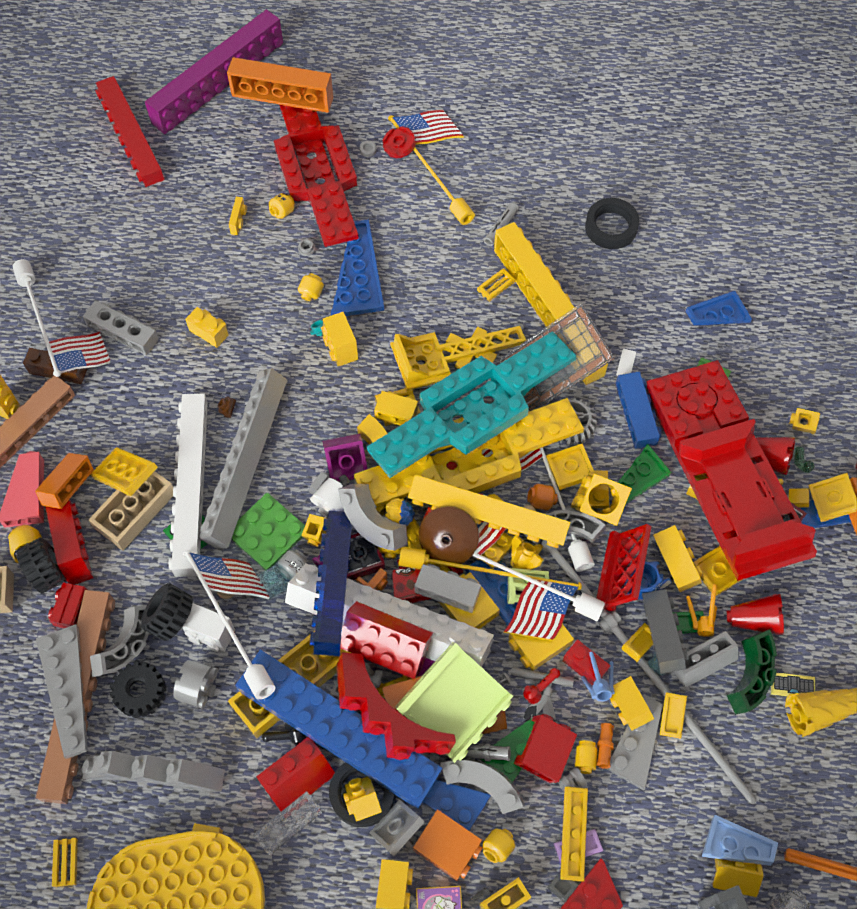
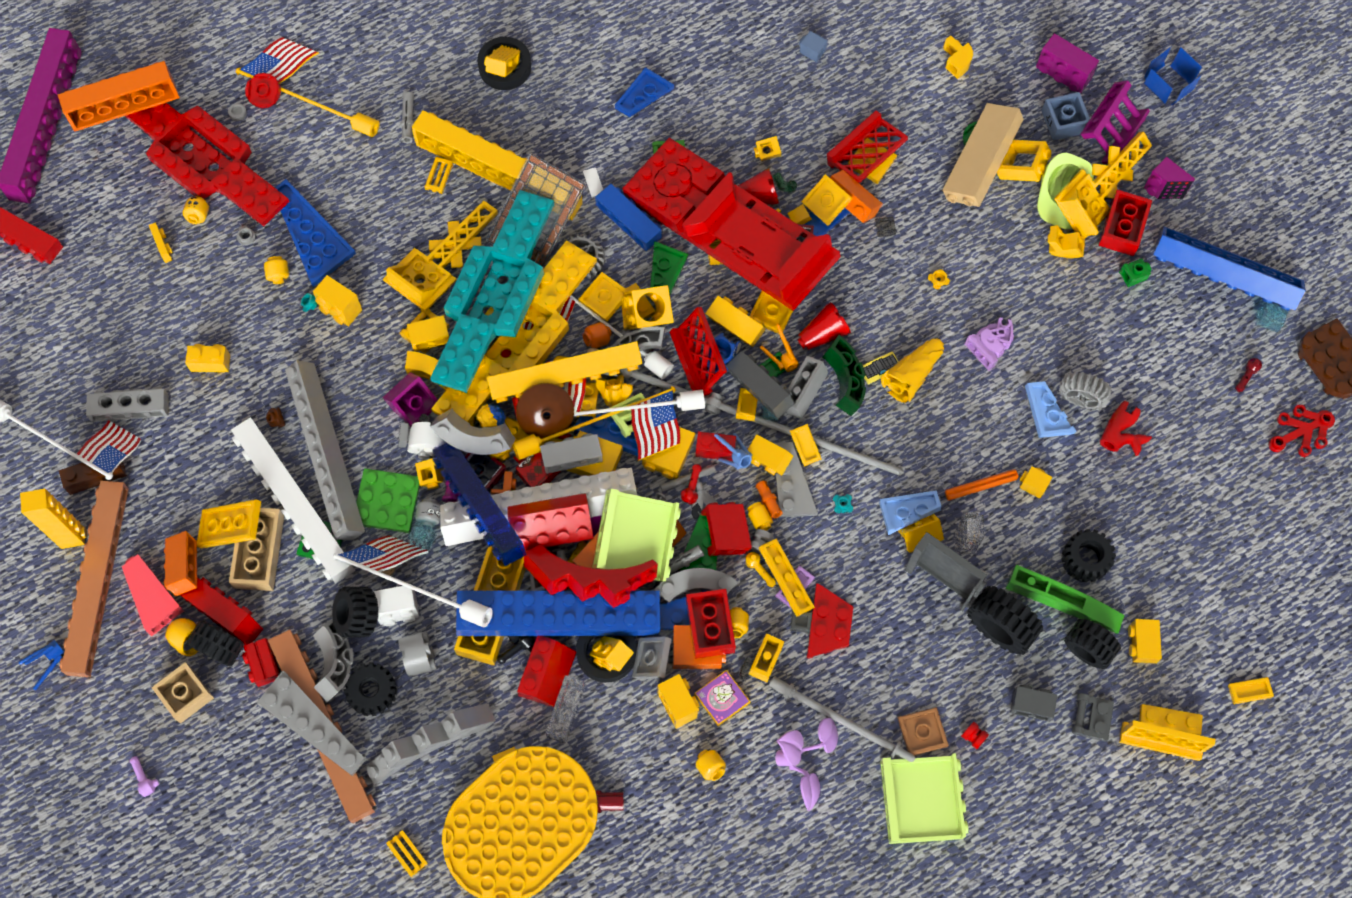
camera: 35 degrees left, 5 degrees up
none -> yellow brick [484,45,520,77]
none -> red brick [686,589,736,659]
none -> yellow piece [745,552,776,587]
none -> teal plate [833,494,853,514]

